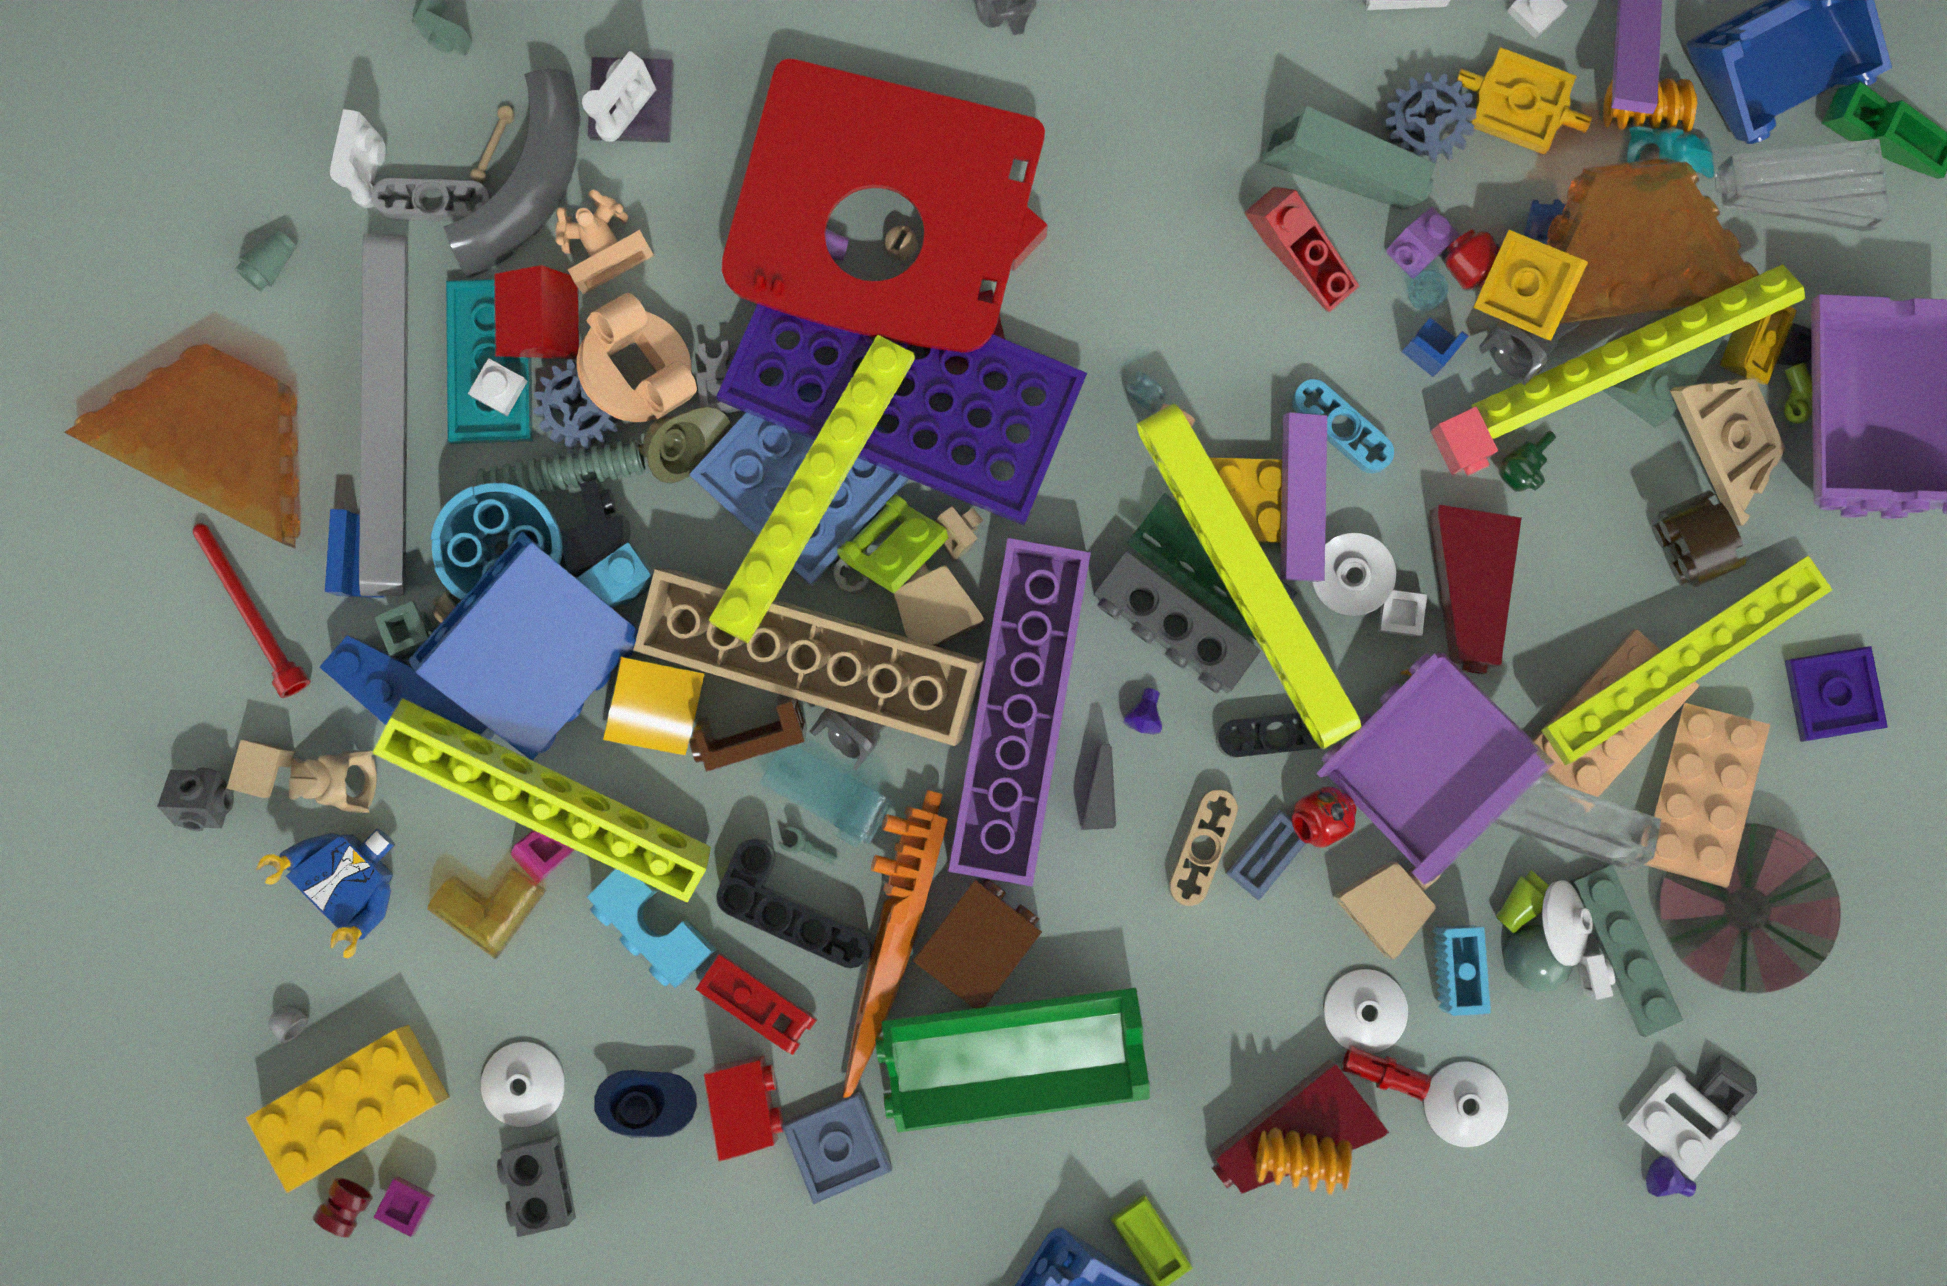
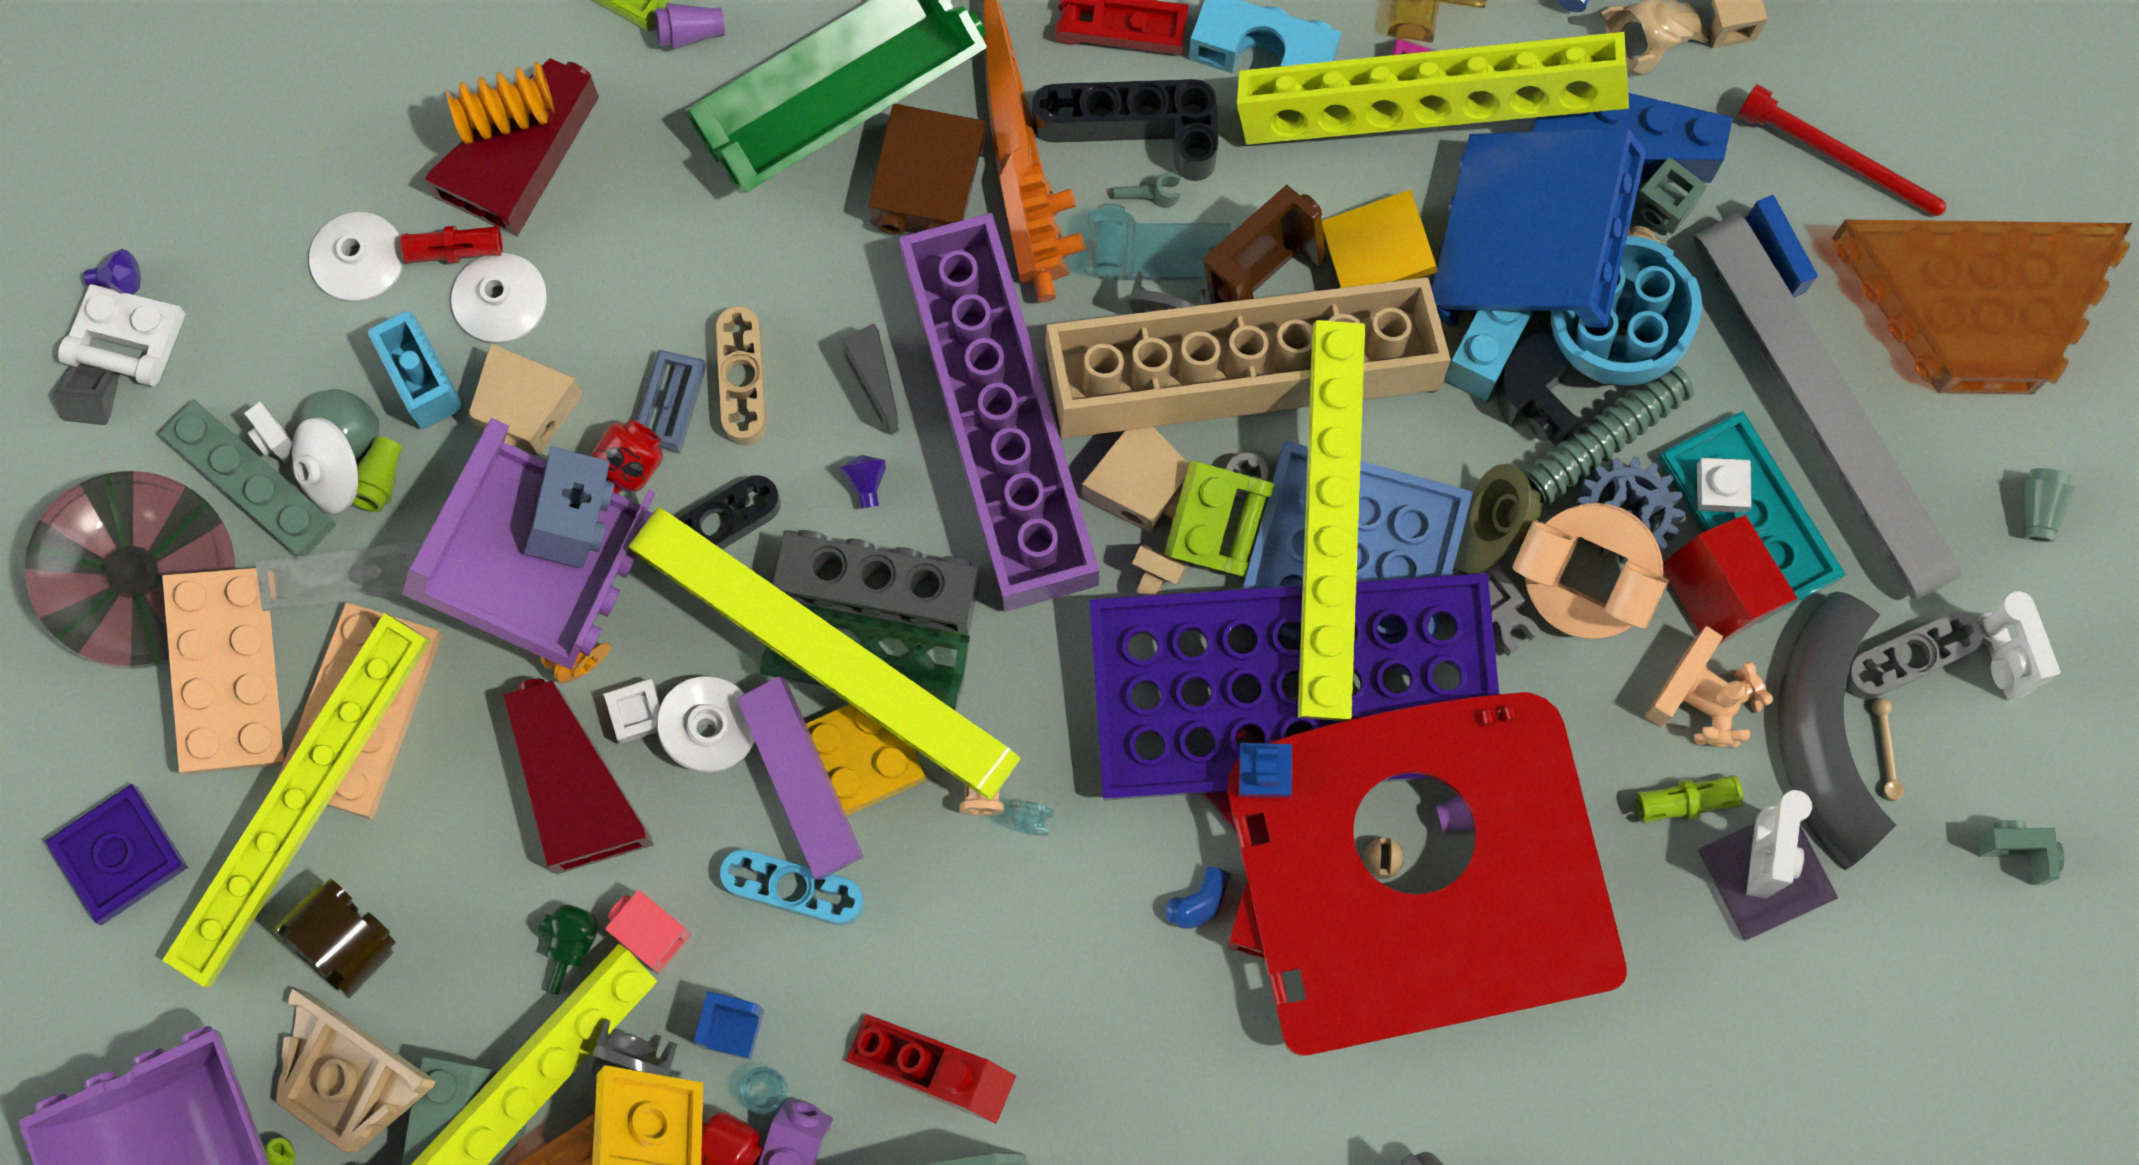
camera: 150 degrees right, 10 degrees down
none -> sand blue brick [524,446,614,569]
none -> medium lavender cone [655,3,725,50]
none -> blue arm [1165,866,1230,929]
none -> blue tile [1239,743,1292,798]
none -> lime pin [1635,775,1743,824]

